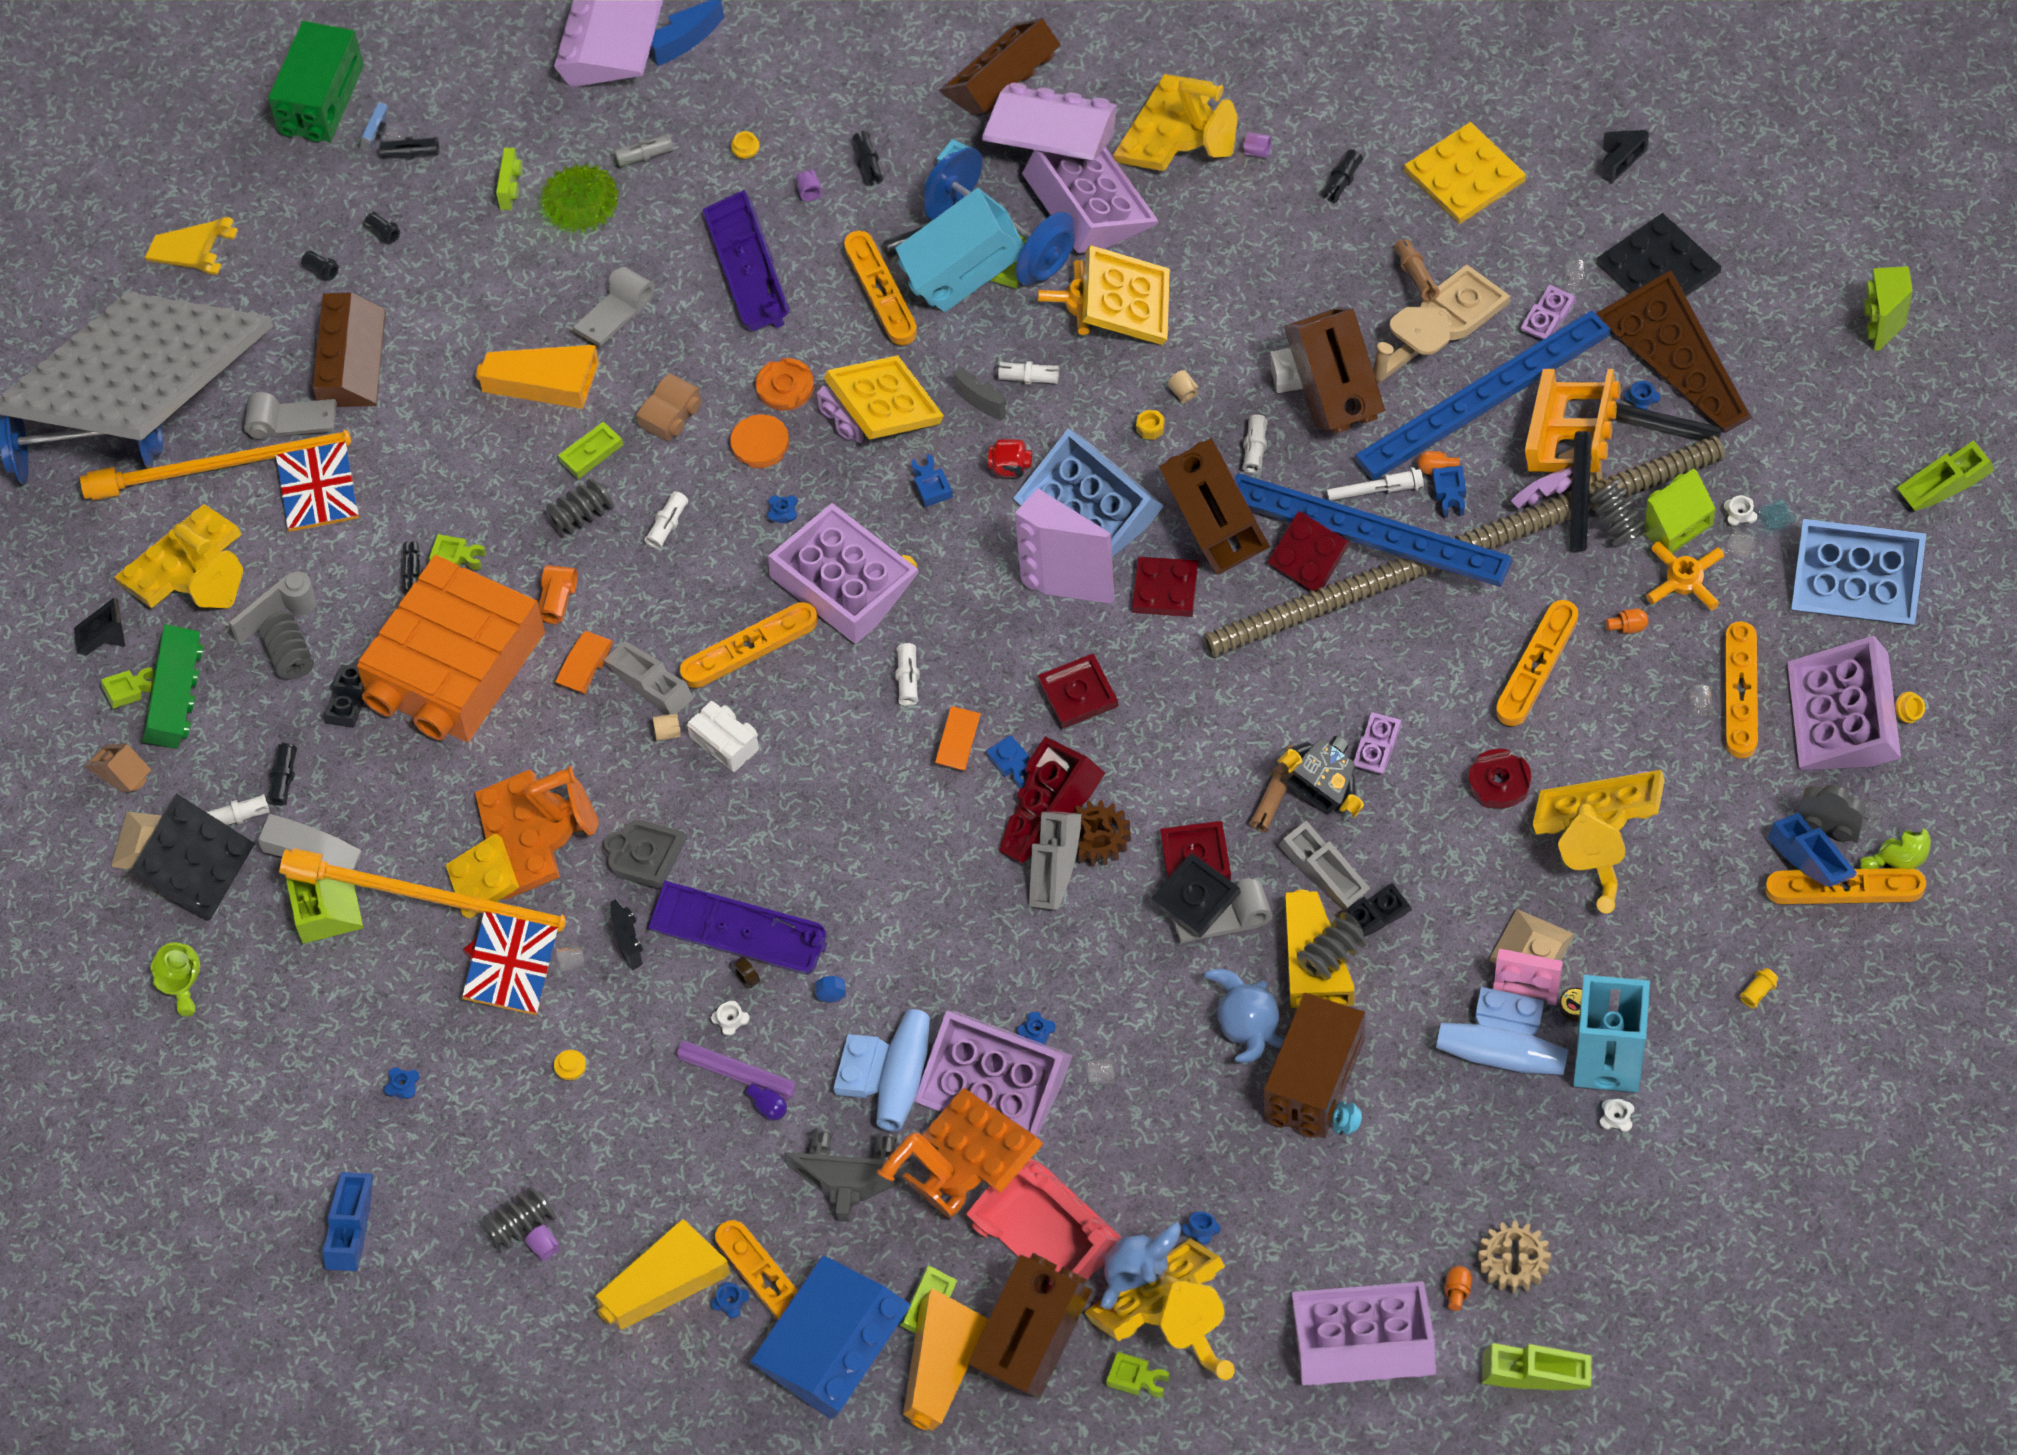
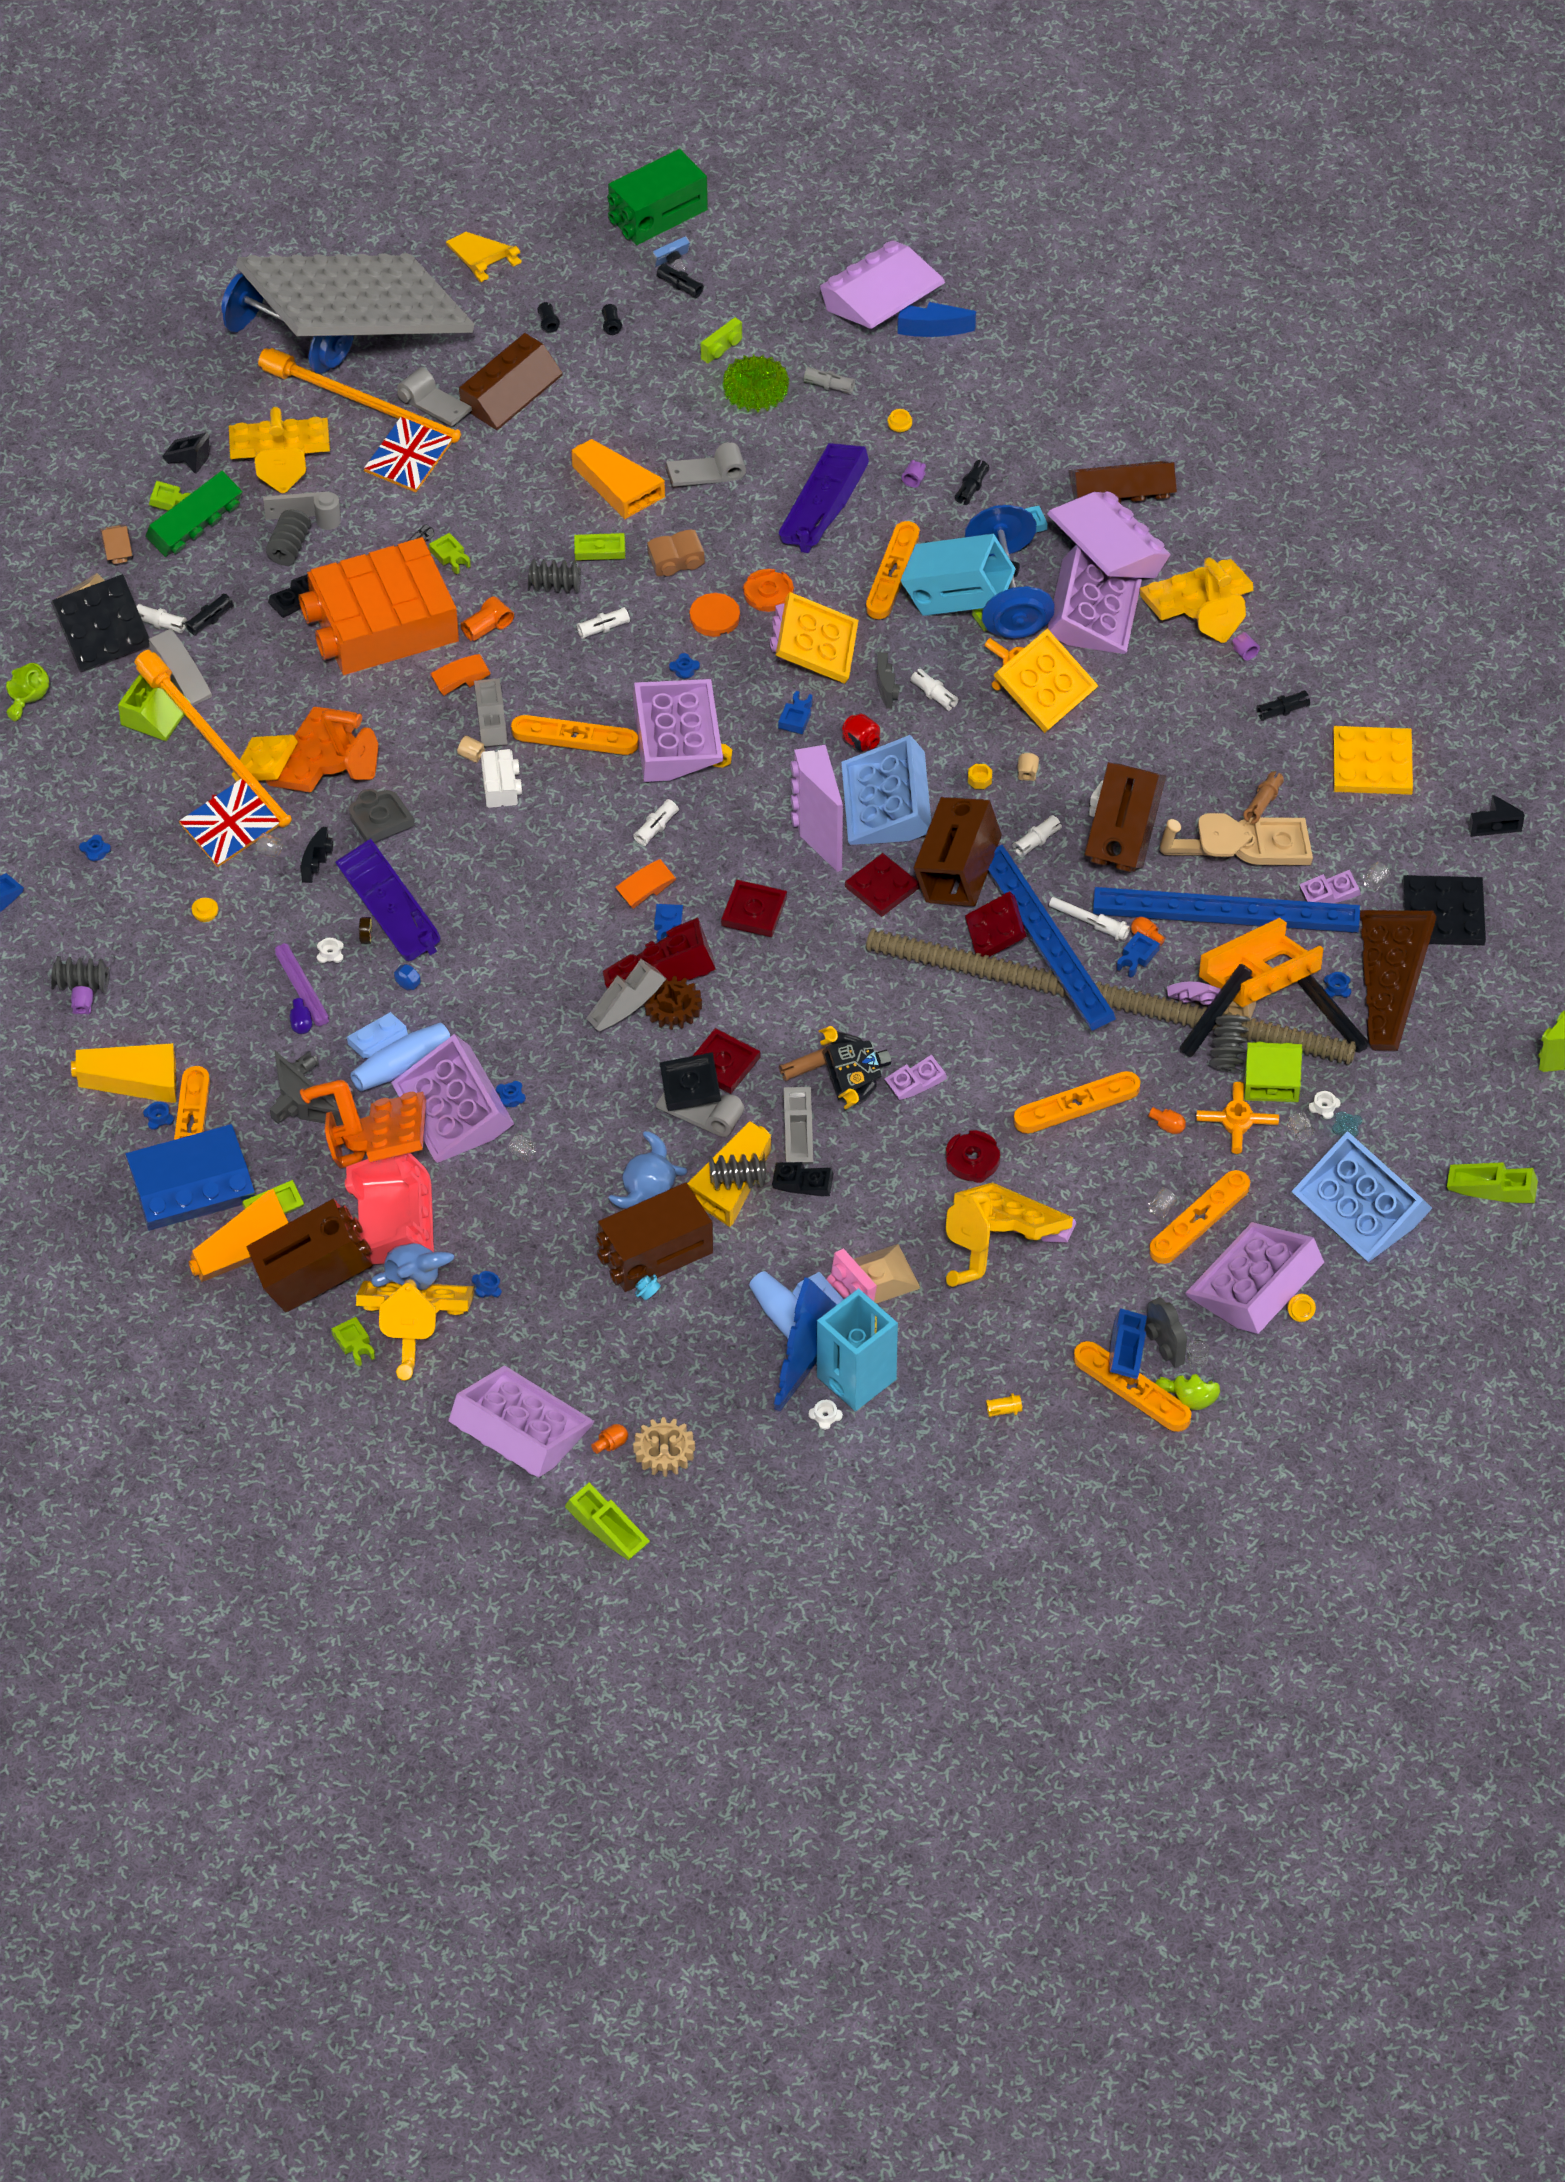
camera: 35 degrees right, 5 degrees down
none -> blue slope [774,1277,837,1411]

